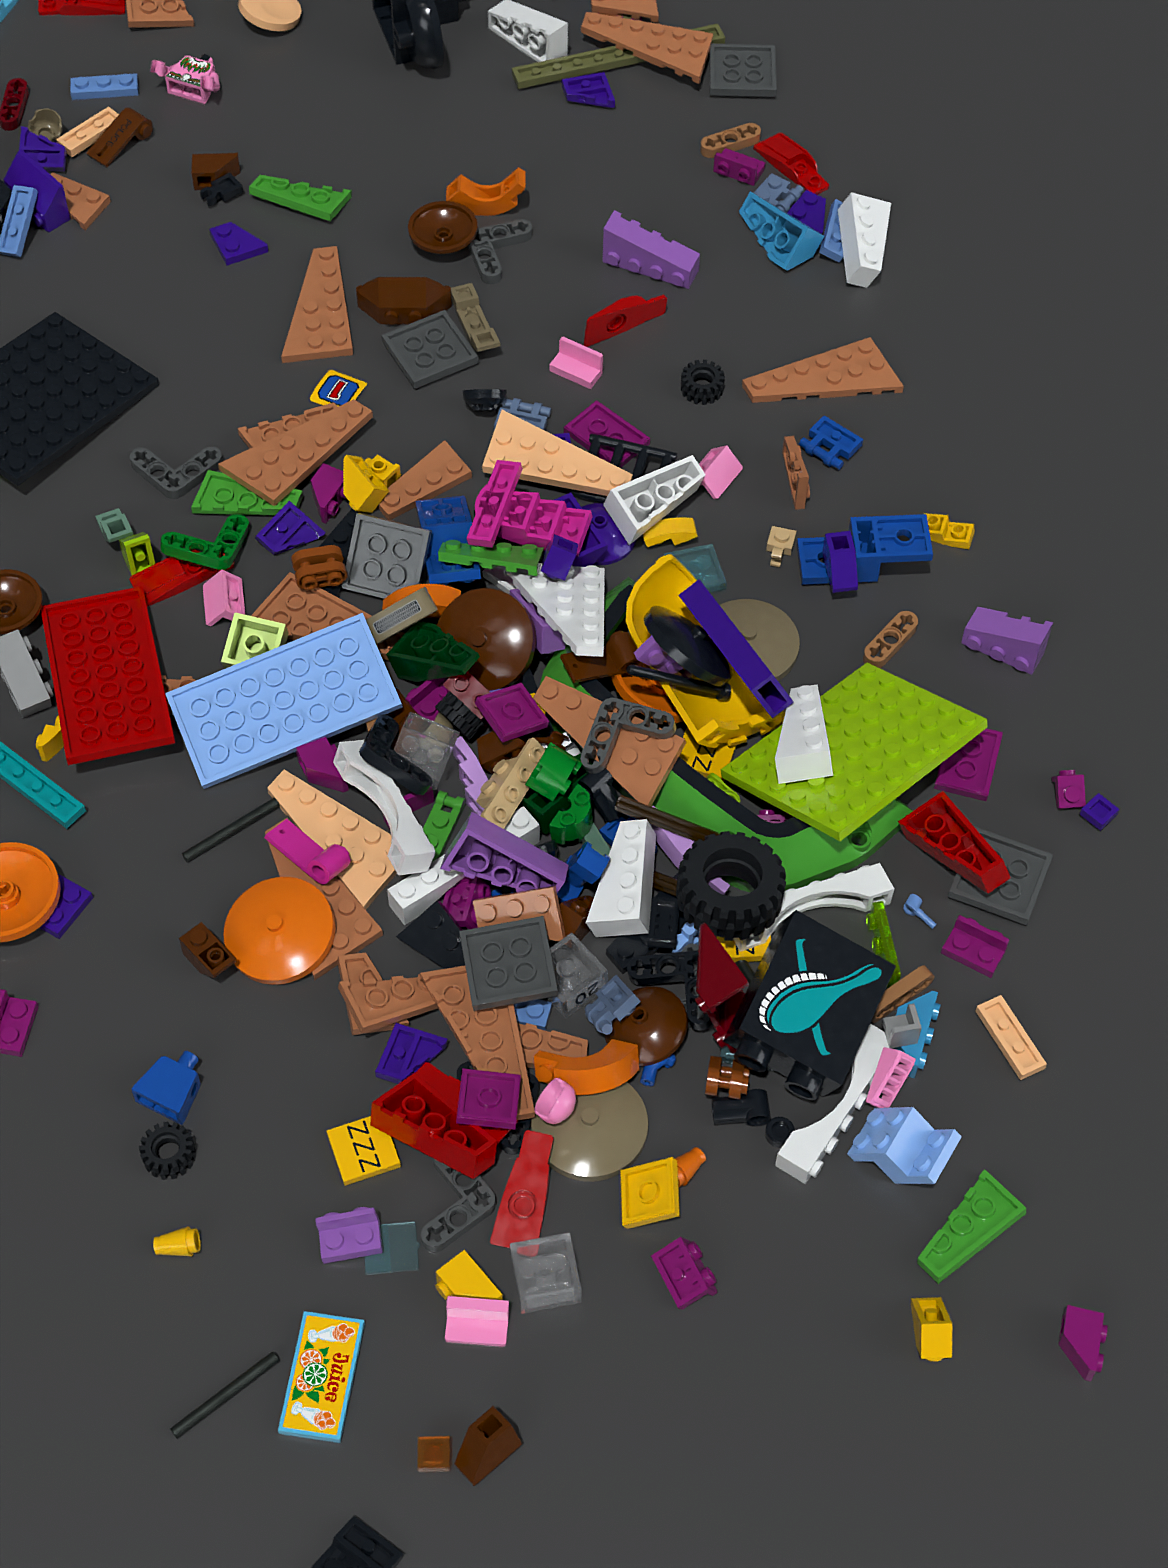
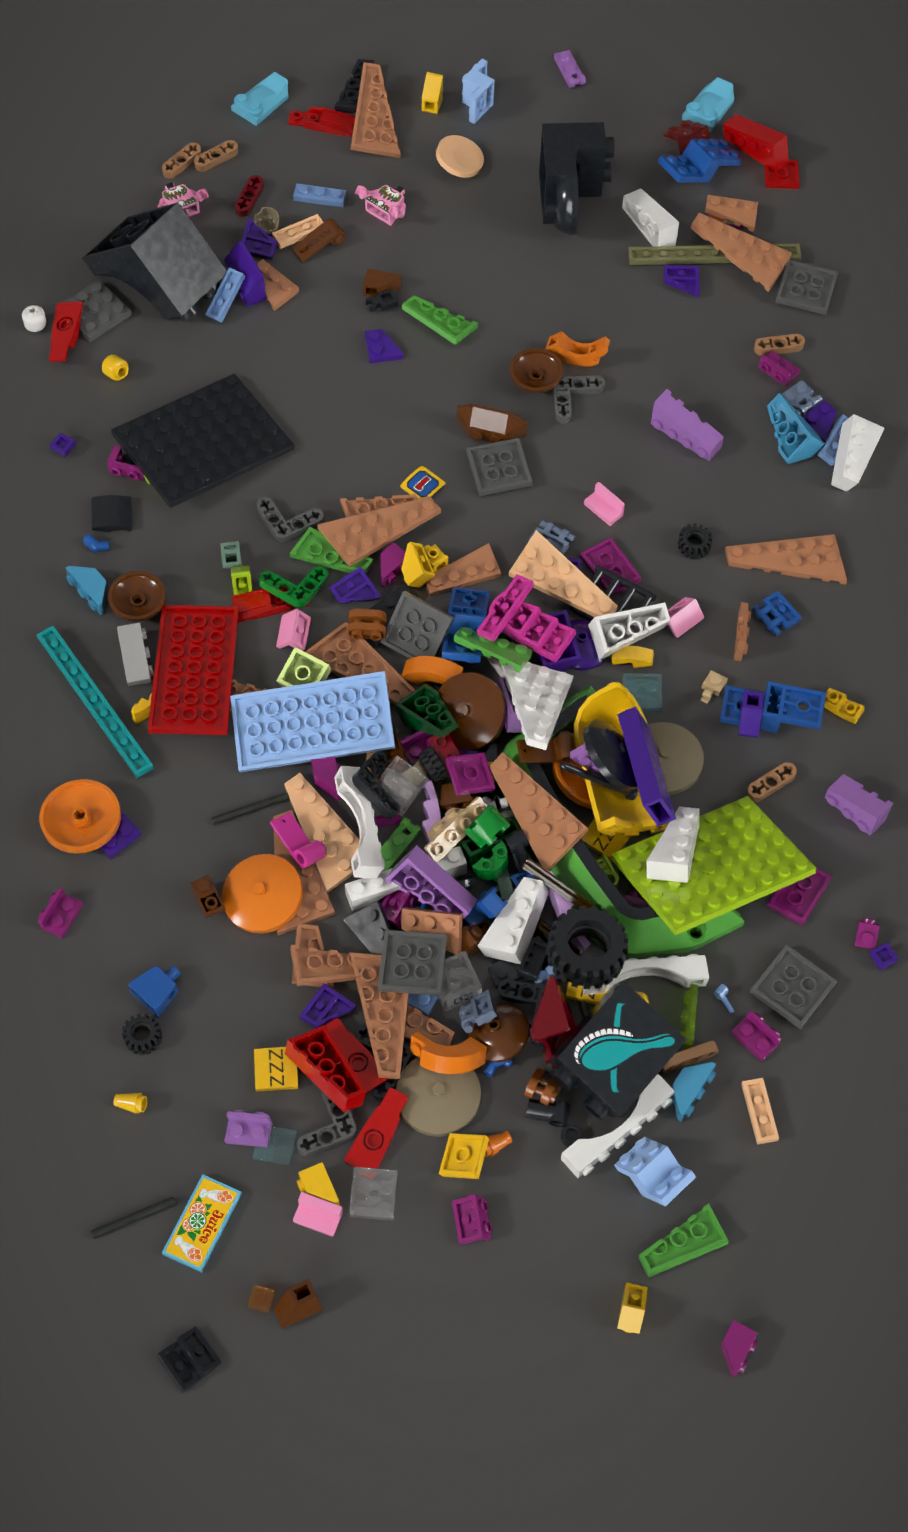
camera: 15 degrees right, 5 degrees up
nougat wing [281,246,353,363] -> none
dark tan beam [366,587,438,645] -> none
dark tan slope [451,283,500,352] -> none
magenta tile [456,1068,521,1130] -> none
black piece [462,389,507,411] -> none
reddish brown hand [533,731,569,750] -> none
bright pink hair [534,1078,576,1124] -> none
dark purple slope [541,534,578,581] -> none
dark grey beam [580,698,676,774] -> none
red piece [583,295,667,347] -> none
red piece [753,133,829,195] -> none
bright pink slope [866,1047,916,1108] -> none
light grey panel [882,1003,922,1048] -> none
red wedge [898,791,1011,894] -> none

